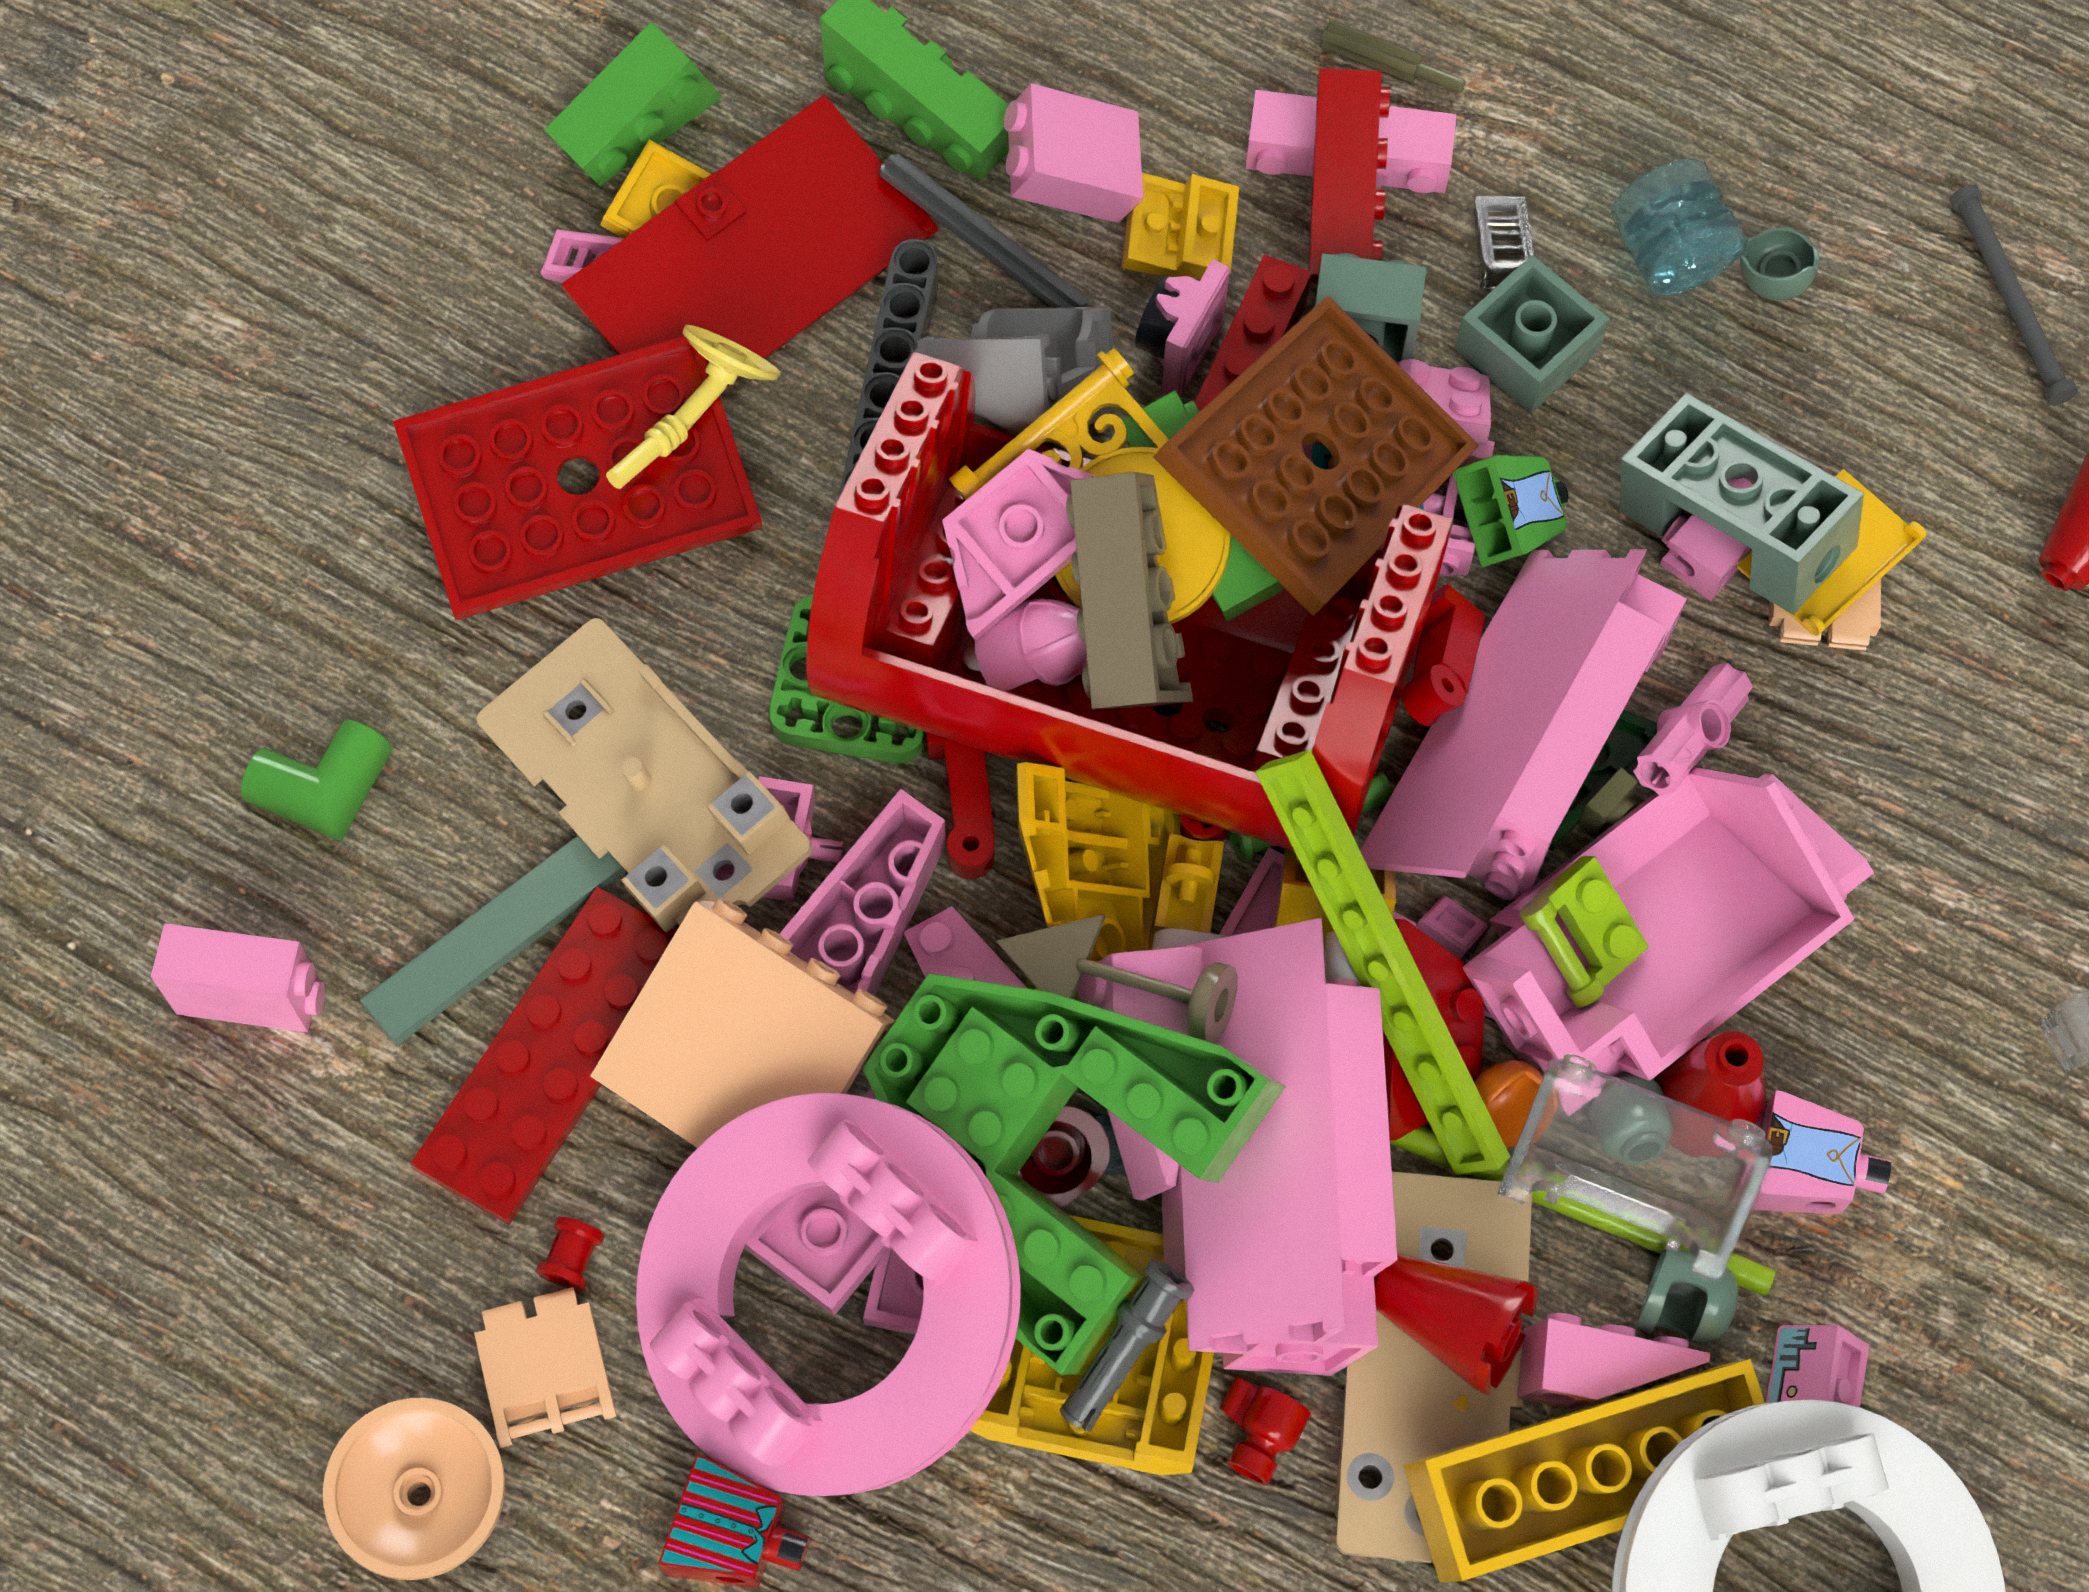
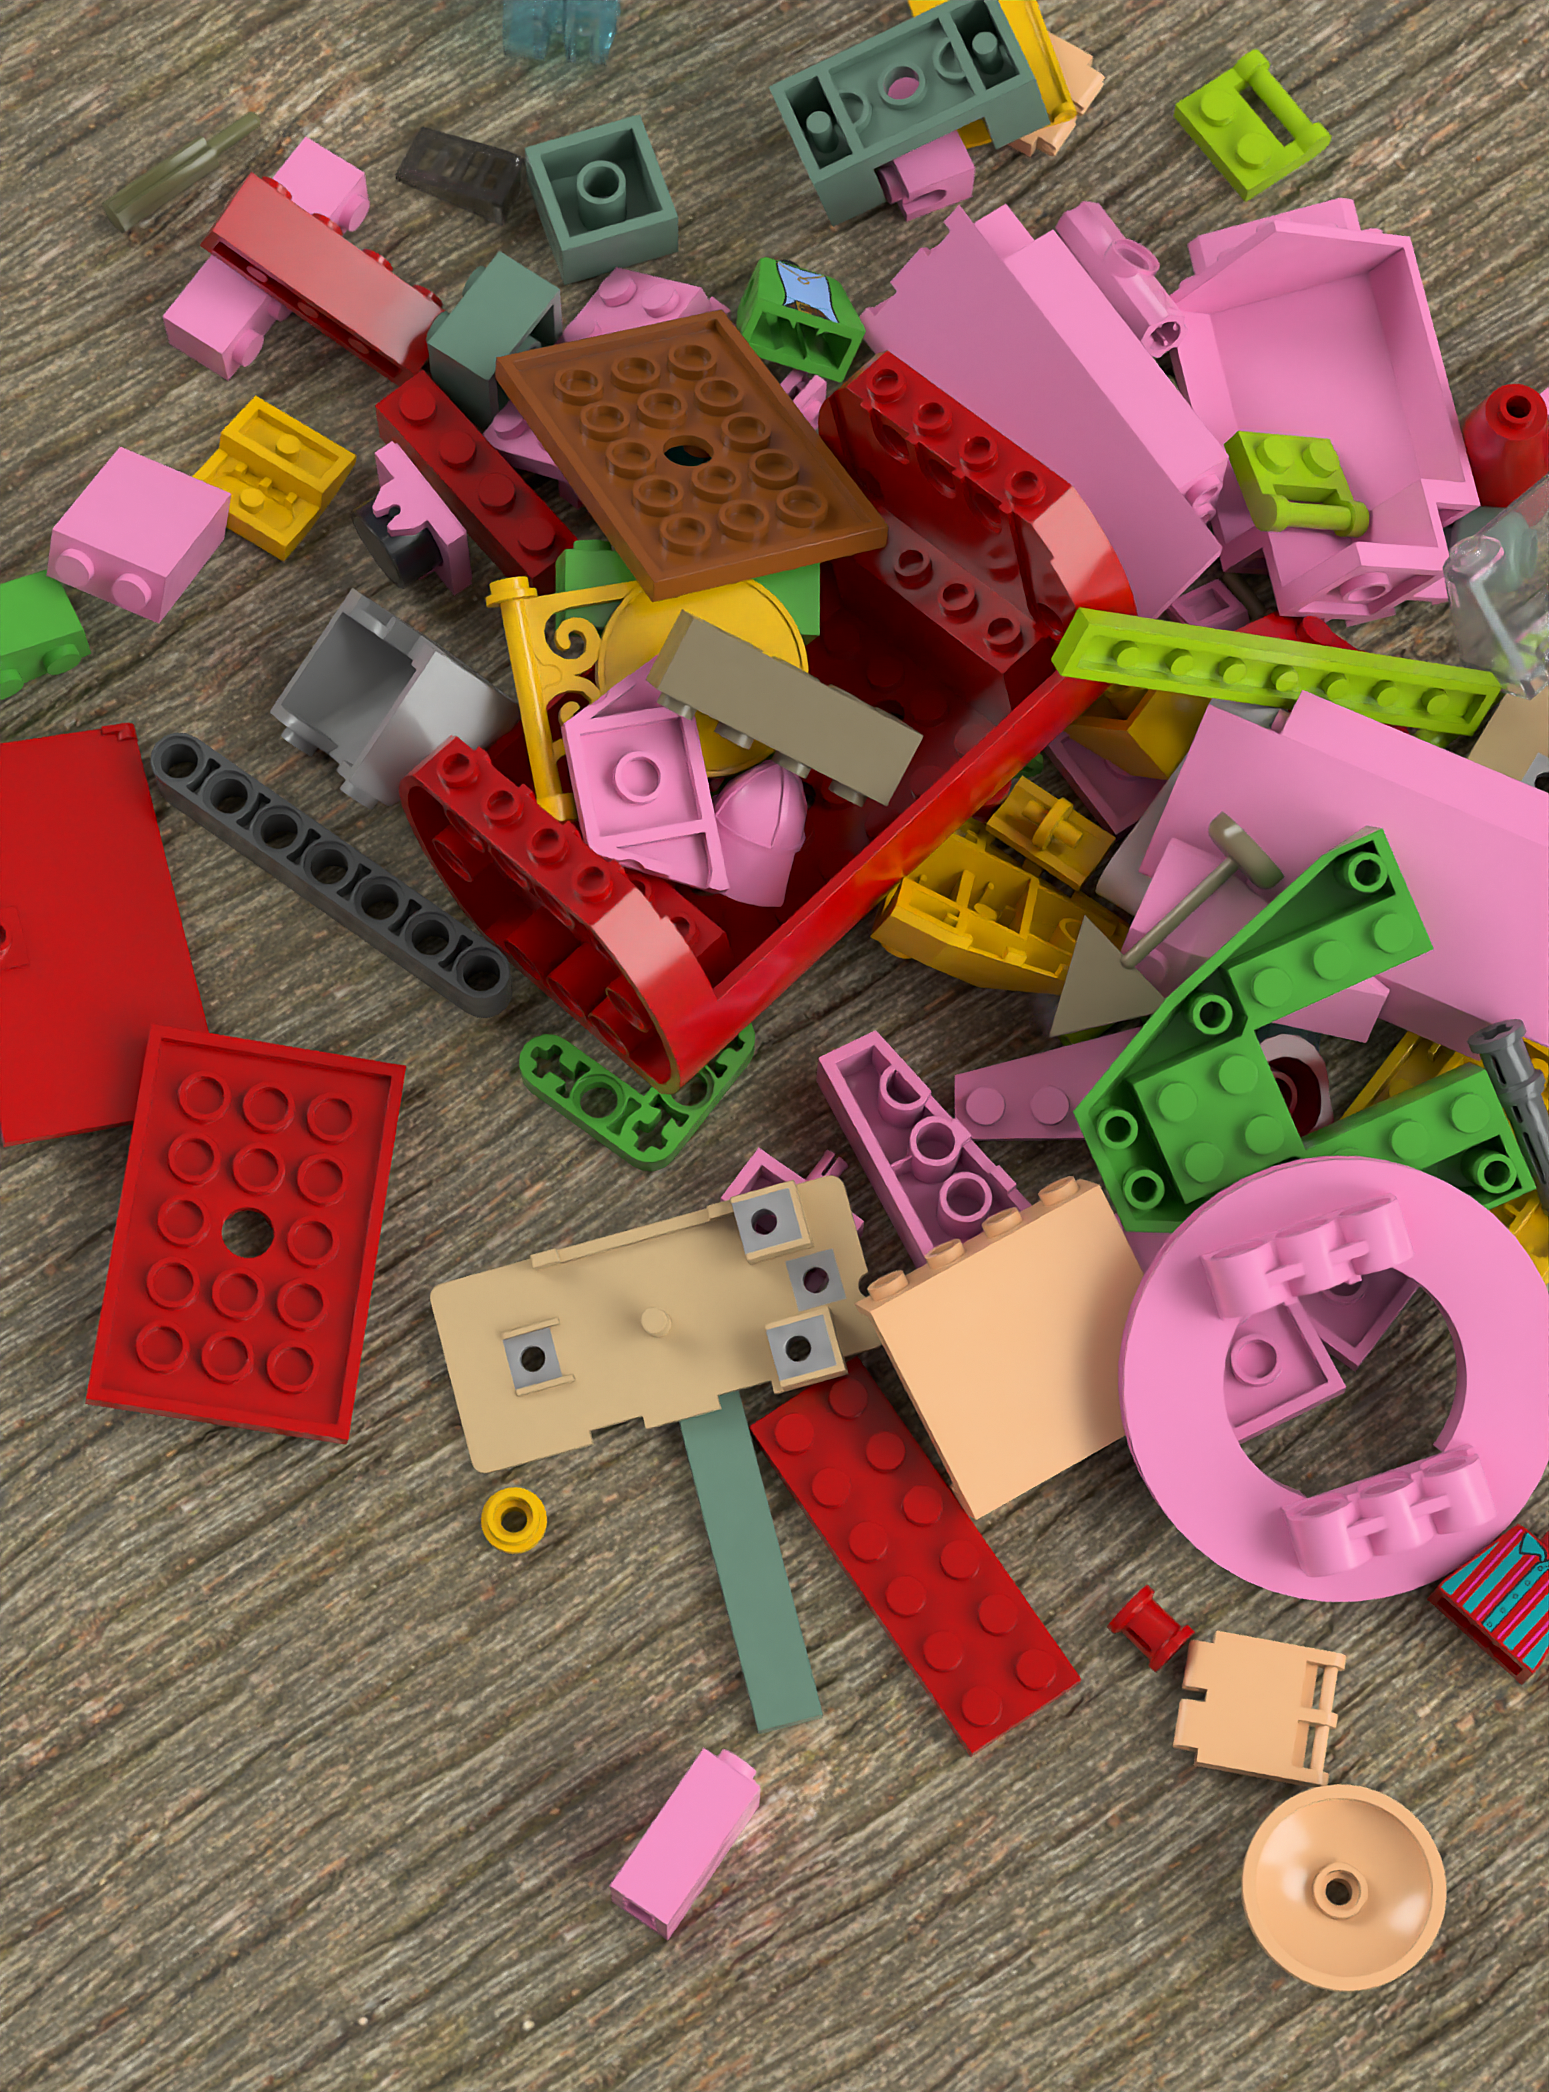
camera: 65 degrees left, 5 degrees up
bright green brick [241,720,393,842] -> none
light yellow dish [606,325,781,489] -> none
dark grey axle [879,154,1091,308] -> none
red leg [926,733,995,879] -> none
orange hair [1474,1059,1558,1147] -> none
none -> yellow plate [481,1487,547,1554]
none -> lime plate [1173,49,1332,202]

